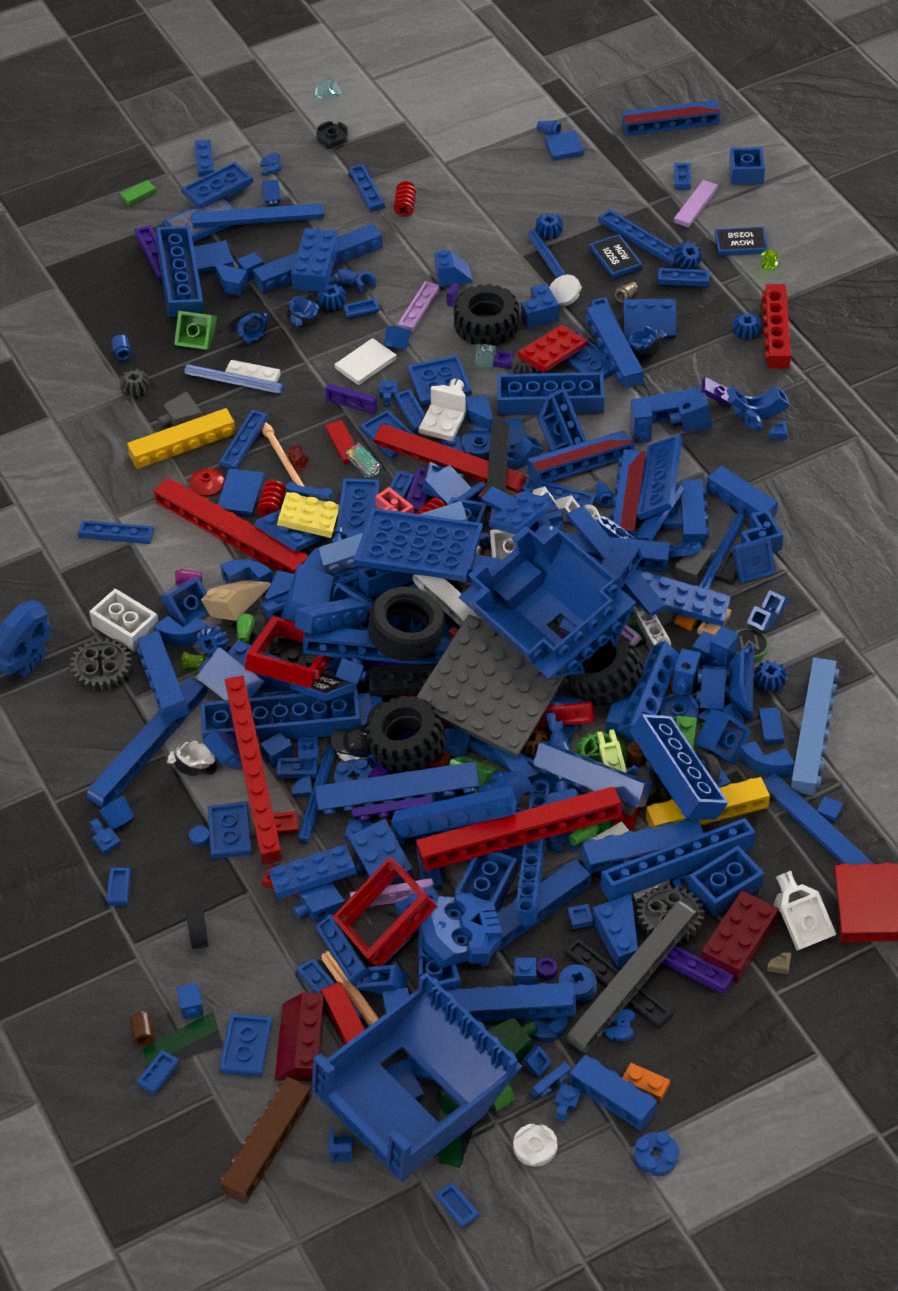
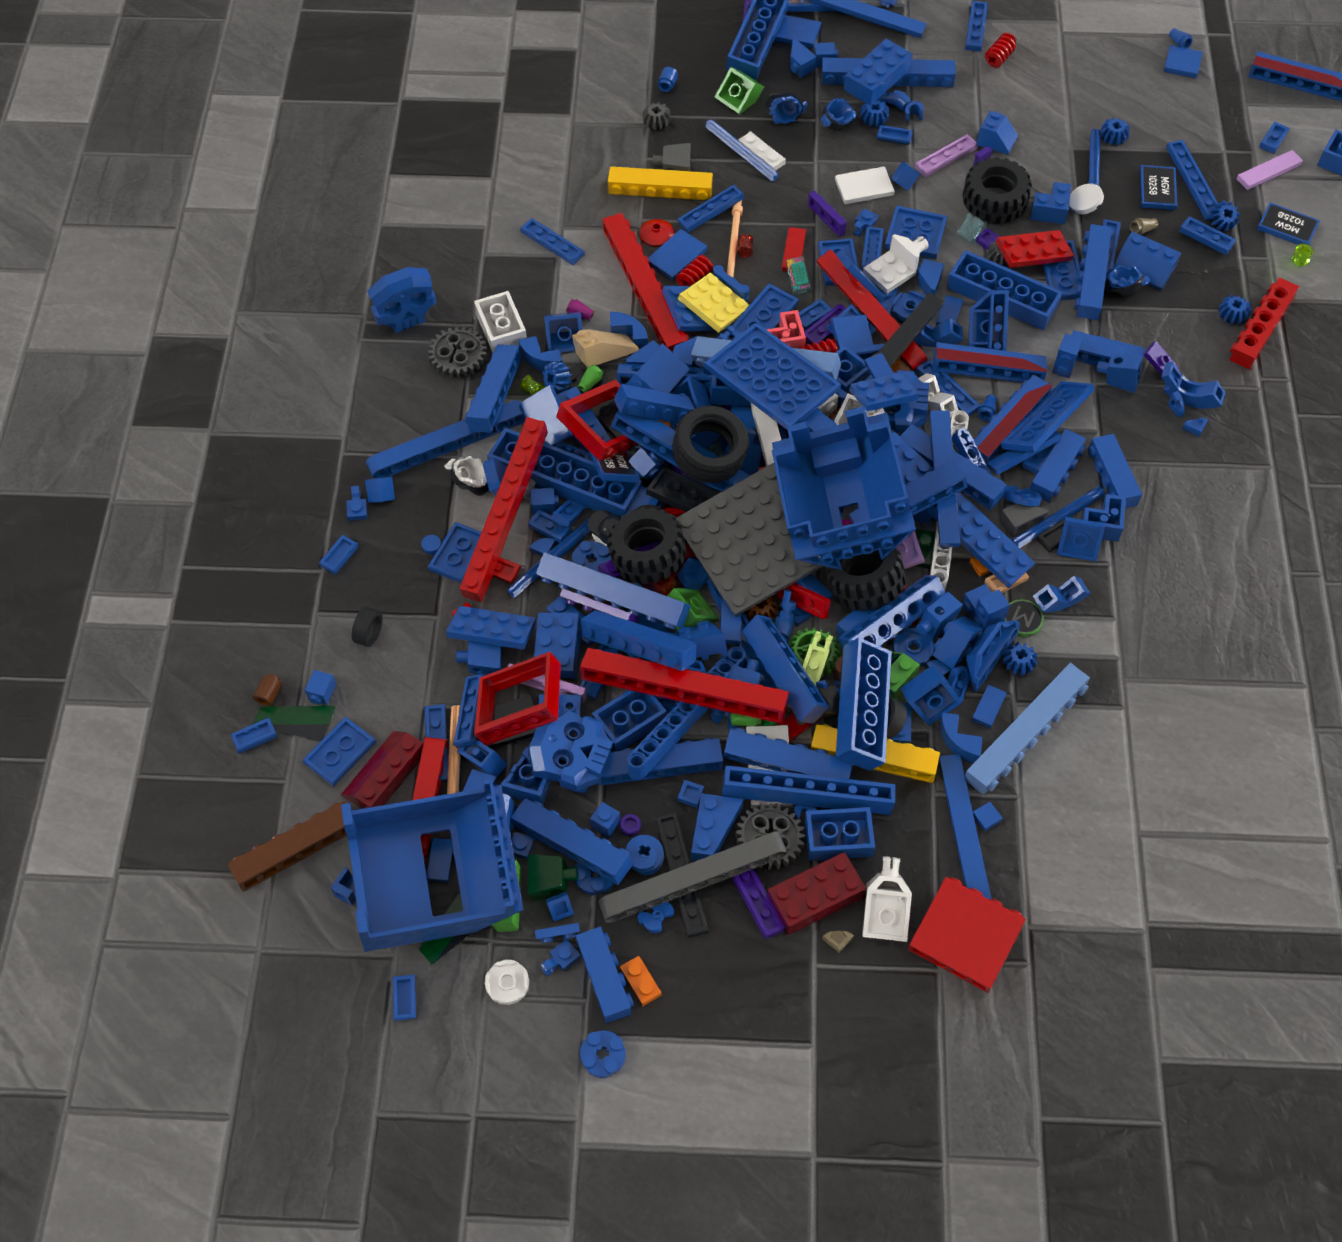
camera: 30 degrees right, 10 degrees up
none -> blue tile [836,250,885,301]

